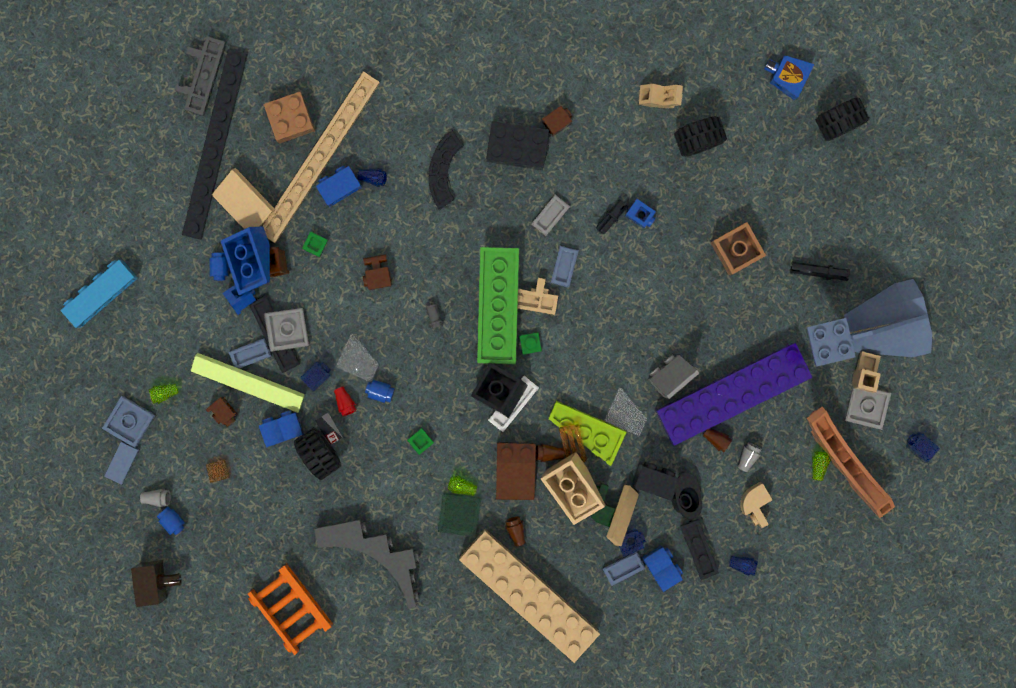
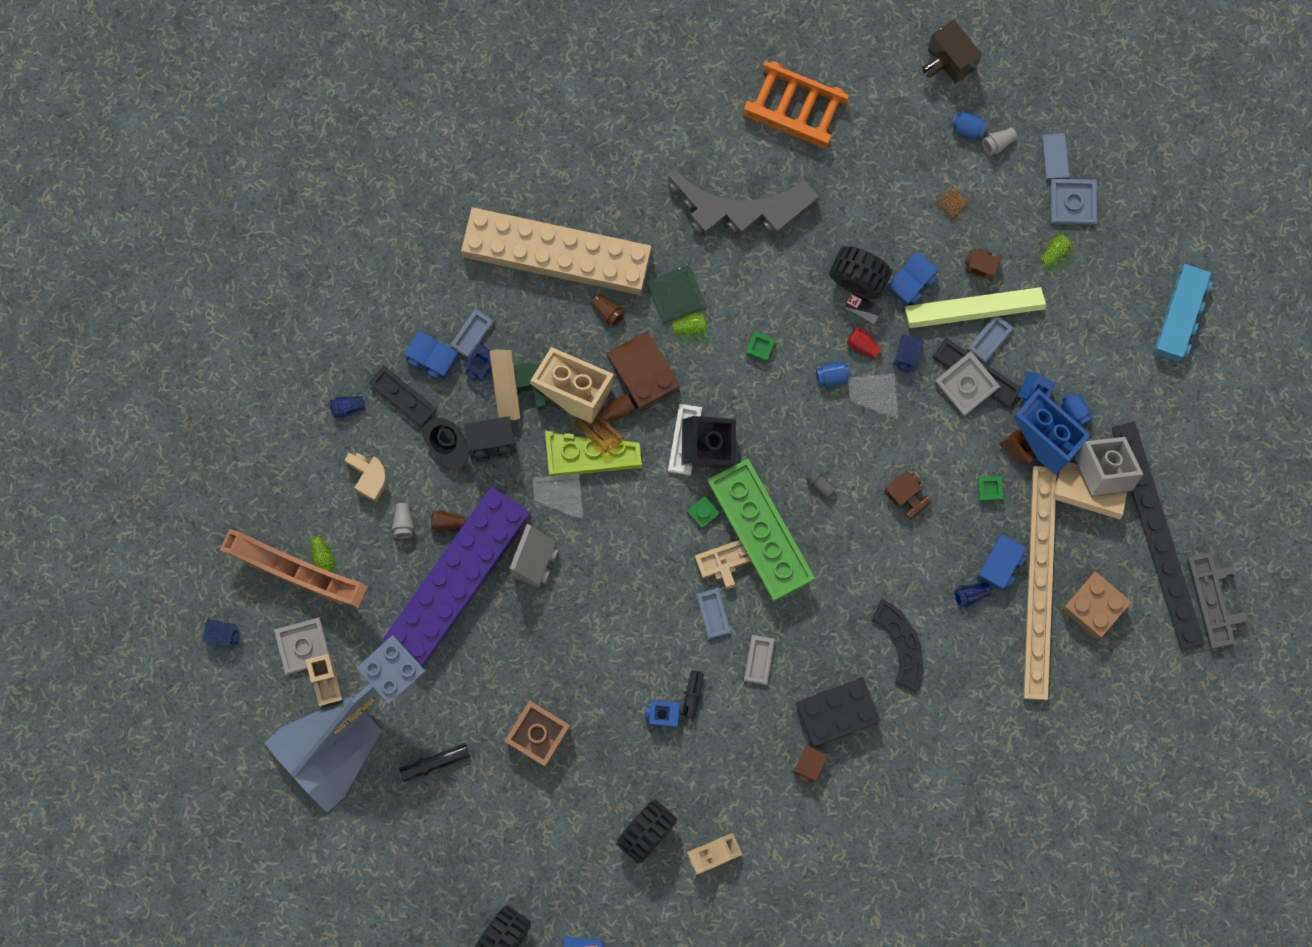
camera: 155 degrees right, 10 degrees down
none -> light grey brick [1075,437,1143,496]

